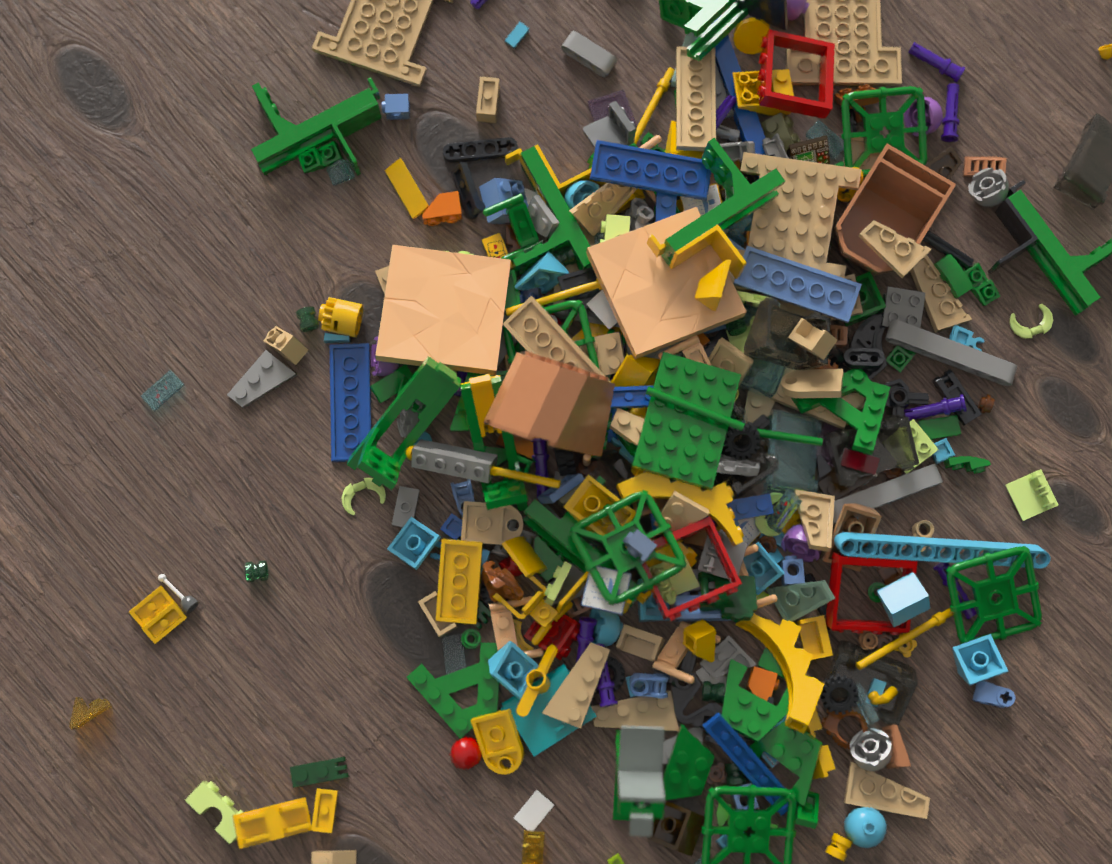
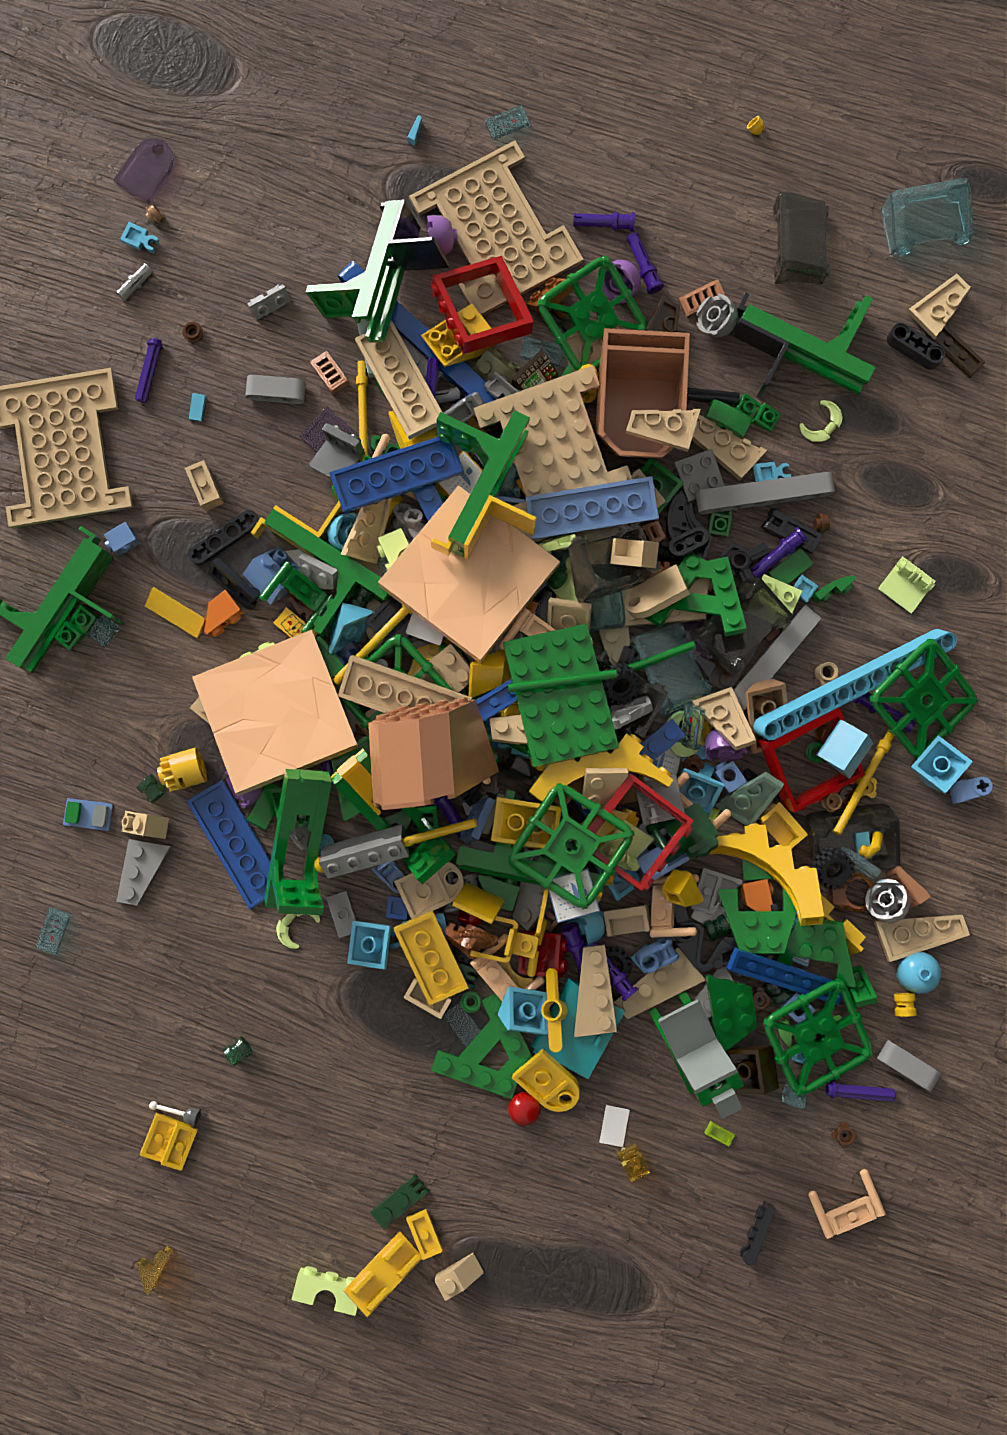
camera: 25 degrees left, 5 degrees up
medium azure piece [324,333,351,343] -> none
yellowish green wing [544,562,572,606] -> none
sand blue brick [623,529,657,565] -> none
yellow slope [695,259,731,311] -> none
yellow tile [733,18,770,54] -> none
dark red sticker [841,449,880,475] -> none
none -> piece [63,798,113,831]
none -> nougat slope [310,351,350,395]

